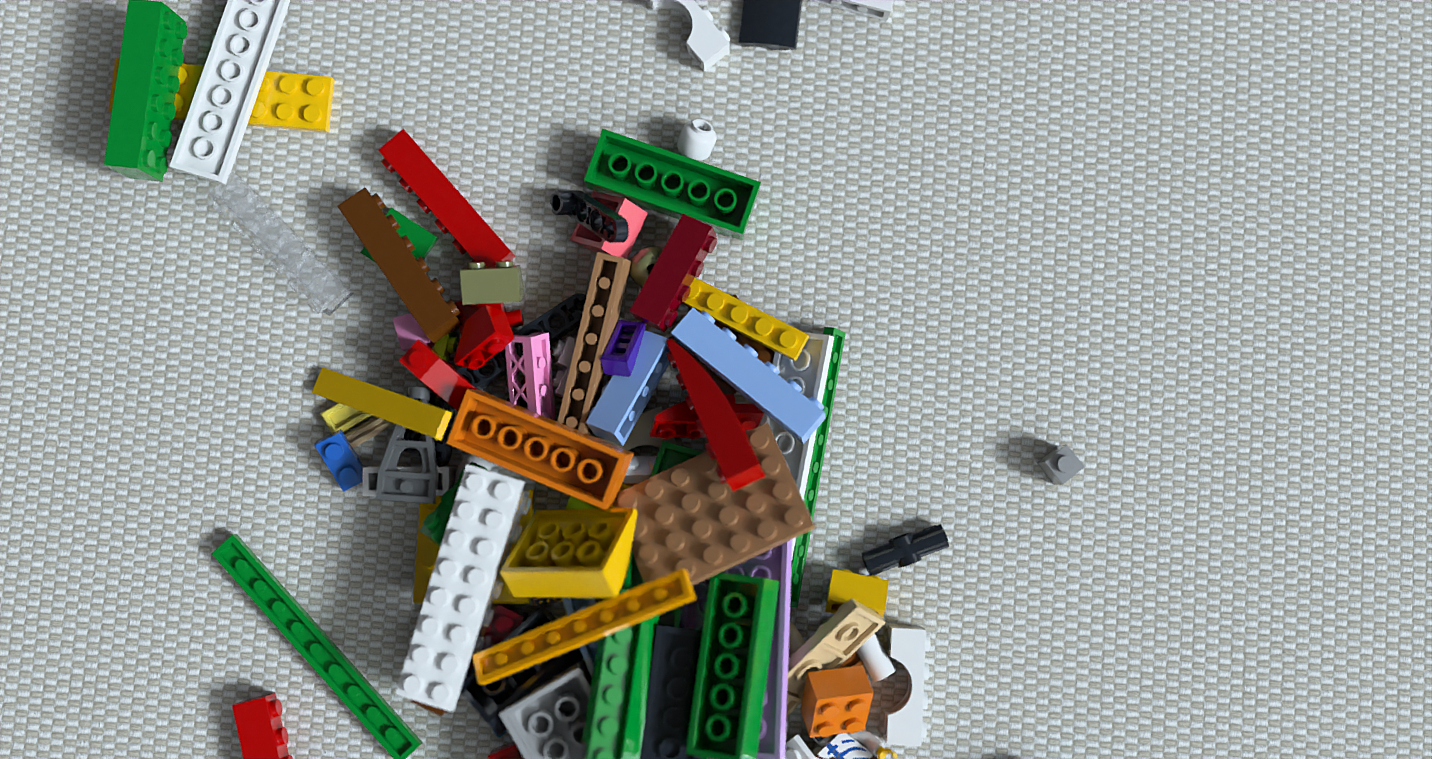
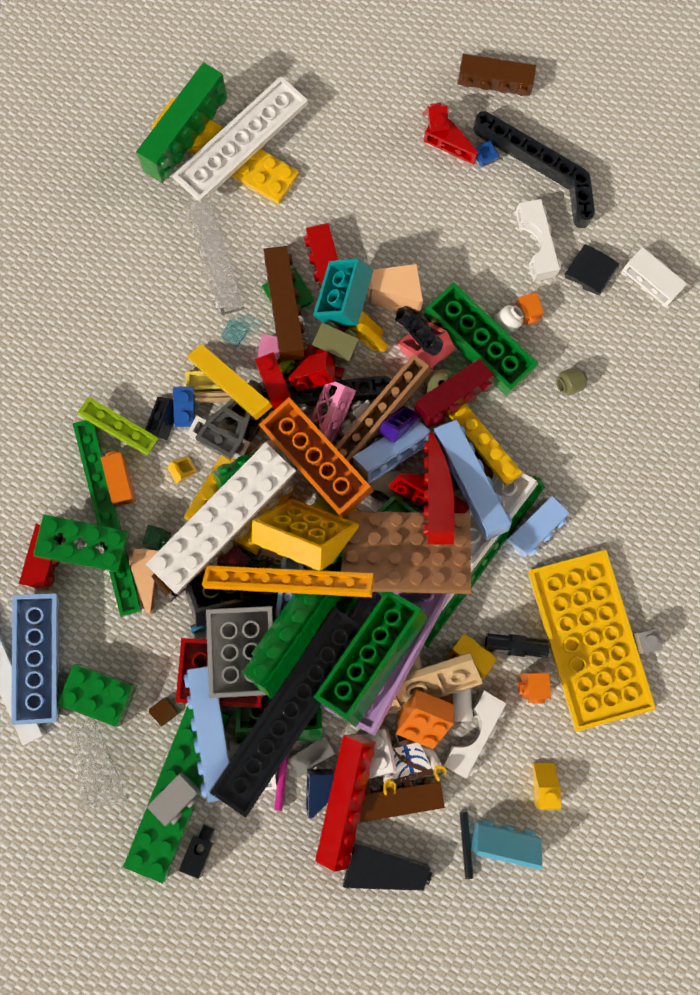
camera: 20 degrees right, 5 degrees down
none -> green brick [33,514,130,574]
none -> lime plate [77,396,159,456]
none -> orange brick [101,451,136,507]
none -> light nougat slope [129,548,158,614]
none -> clear green brick [142,525,172,550]
none -> black slope [145,396,174,440]
none -> yellow slope [168,455,198,484]
none -> clear light blue slope [221,319,250,347]
none -> teal brick [313,258,373,326]
none -> yellow panel [348,311,388,352]
none -> light nougat slope [366,264,423,315]
none -> light blue brick [507,496,569,557]
none -> orange brick [515,292,544,325]
none -> orange brick [518,672,551,704]
none -> yellow plate [527,550,656,732]
none -> yellow slope [533,762,561,810]
none -> olive head [556,367,587,395]

